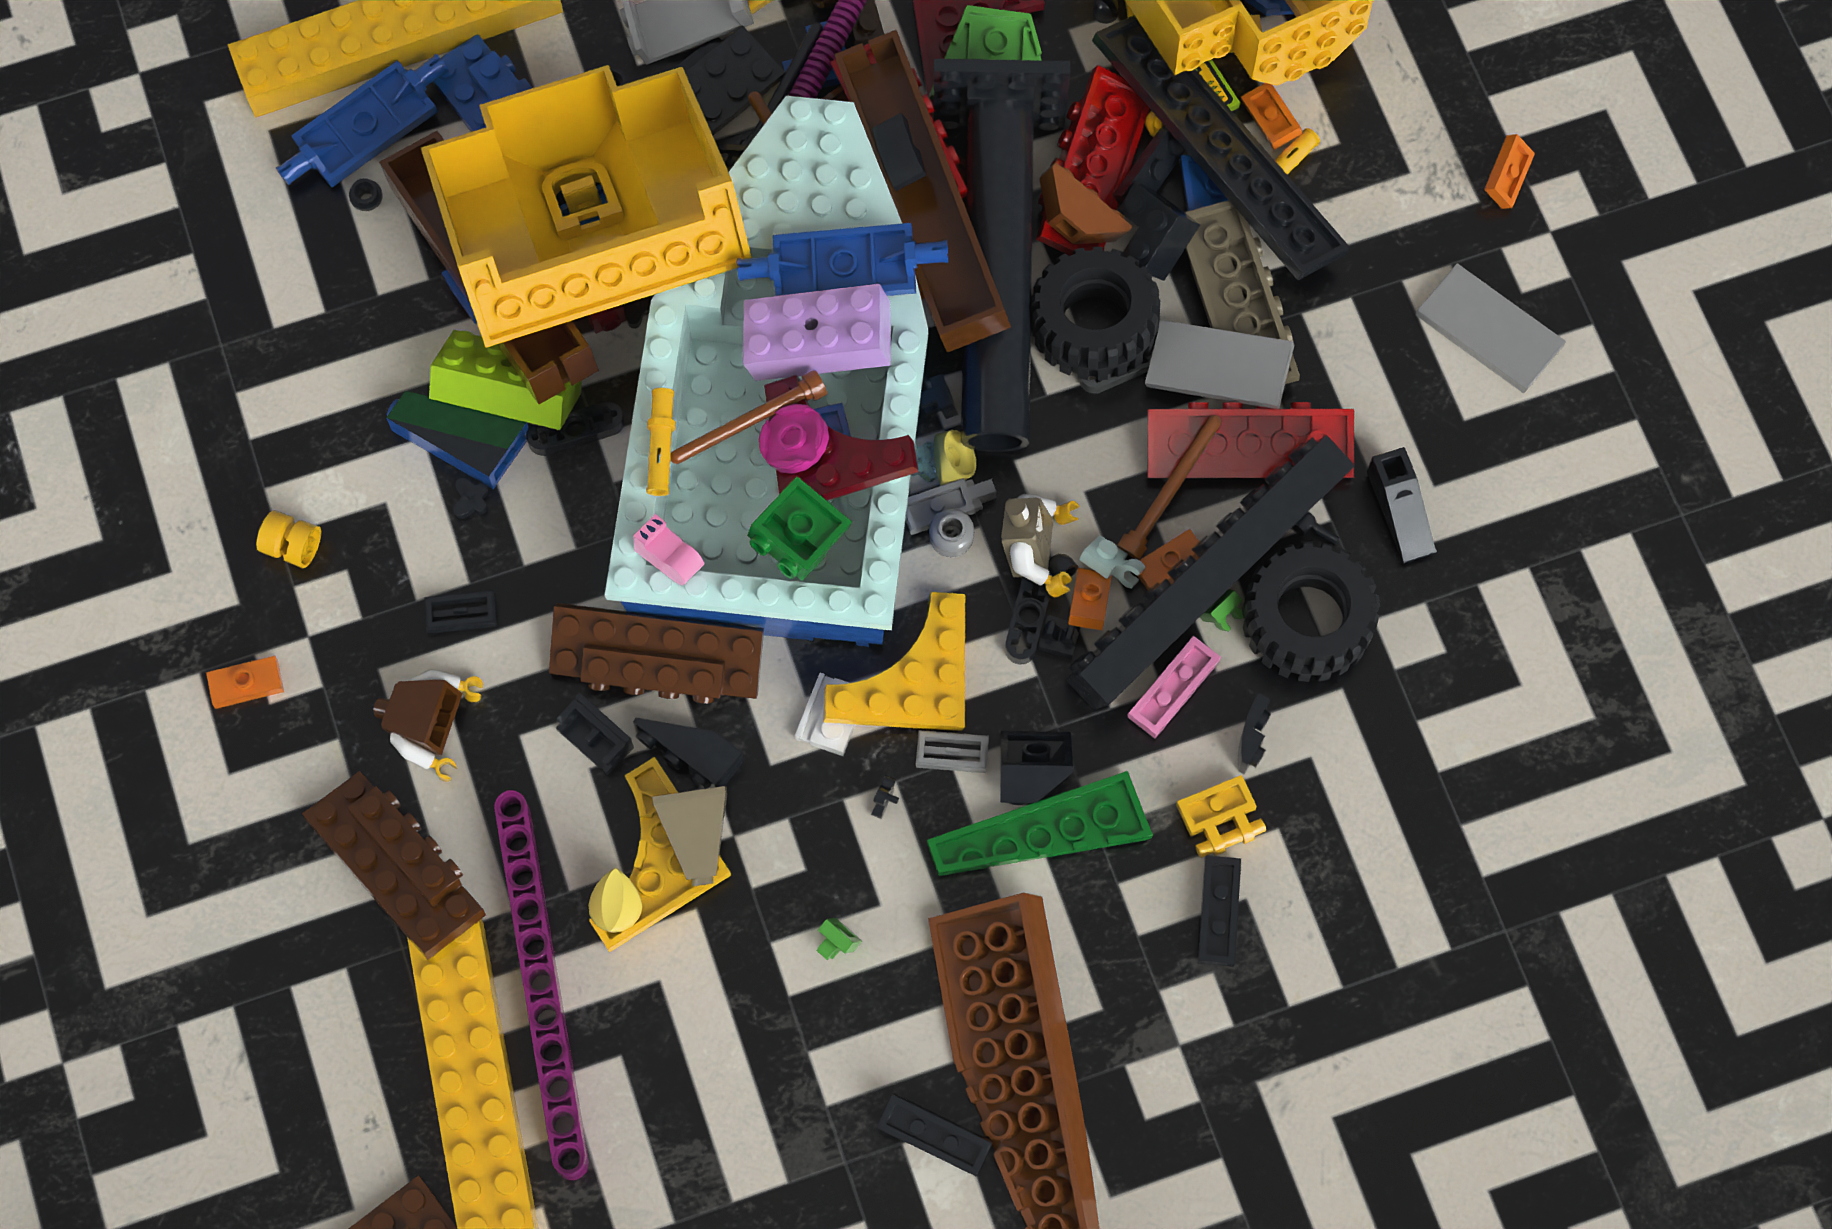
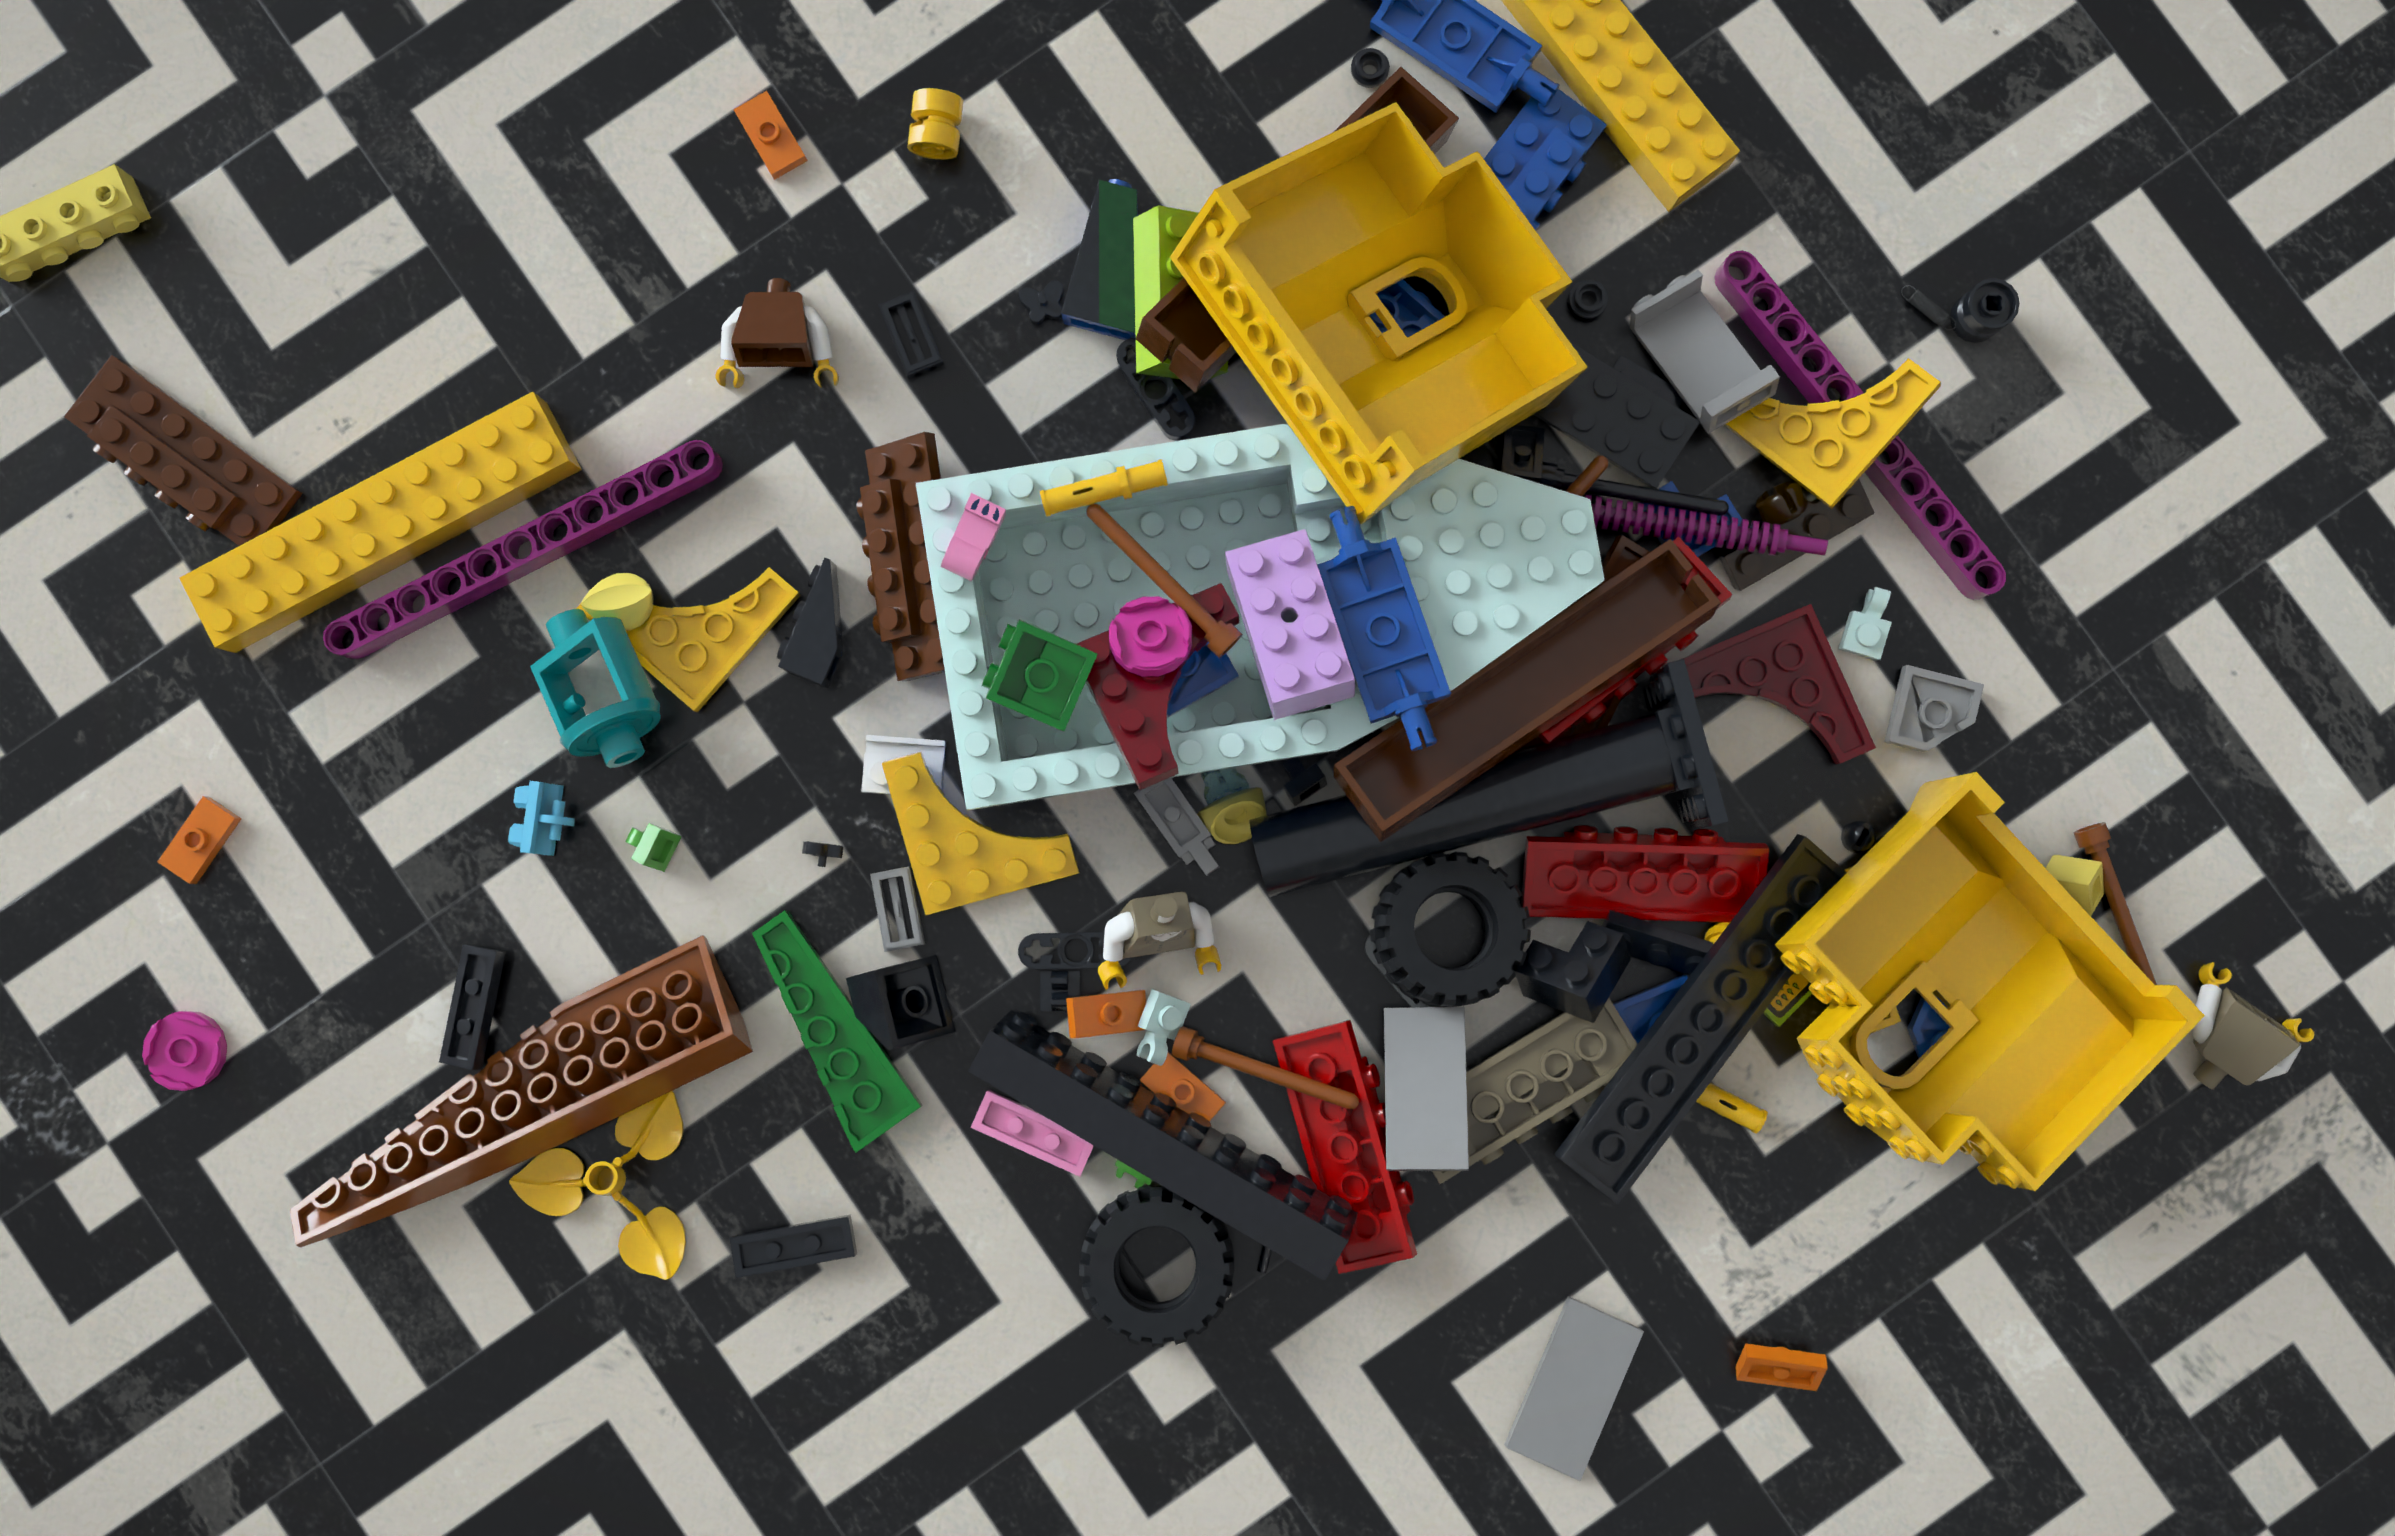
camera: 75 degrees right, 15 degrees up
reddish brown plate [302,771,486,960] -> none
black hinge [556,693,634,775] -> none
yellow tile [560,175,602,214] -> none
dark tan slope [652,786,727,886] -> none
black slope [872,113,926,191] -> none
bright green wing [929,5,1042,100] -> none
light grey head [929,509,974,558] -> none
dark orange slope [1039,162,1133,245] -> none
black hinge [1048,553,1078,577] -> none
yellow plate [1176,775,1266,858] -> none
black slope [1238,693,1271,774] -> none
orange plate [1241,83,1303,150] -> none
slope [1367,447,1436,564] -> none
none -> medium azure hips [508,781,575,856]
none -> yellow plant [509,1091,686,1280]
none -> teal piece [530,609,661,768]

